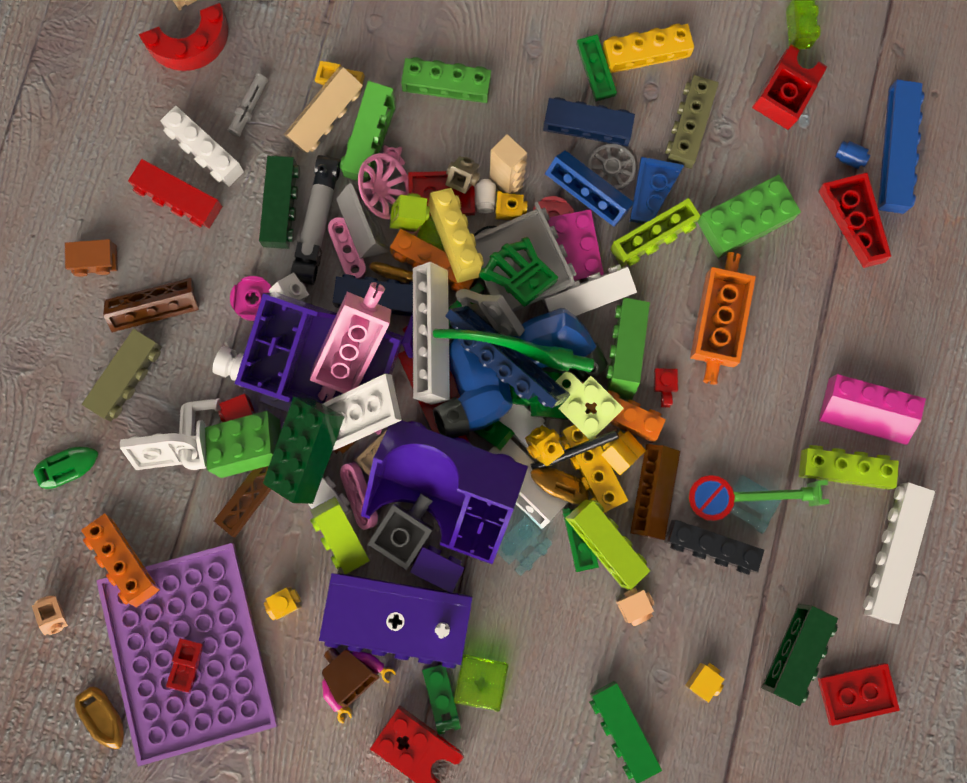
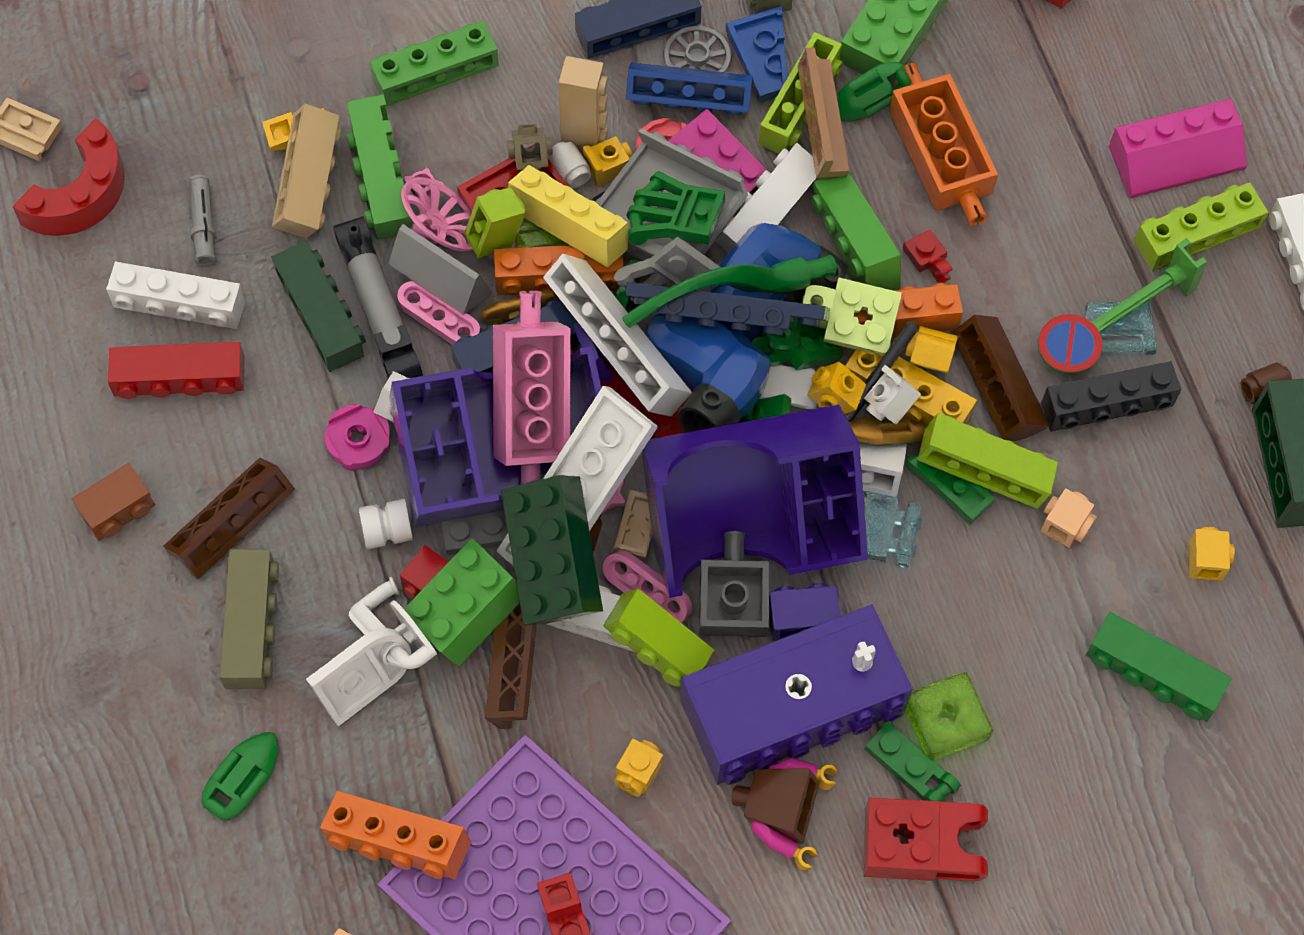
camera: 30 degrees left, 15 degrees down
none -> medium nougat fence [798,47,850,178]
none -> green piece [837,62,911,122]
none -> white brick [864,365,921,424]
none -> reddish brown brick [1240,362,1292,403]

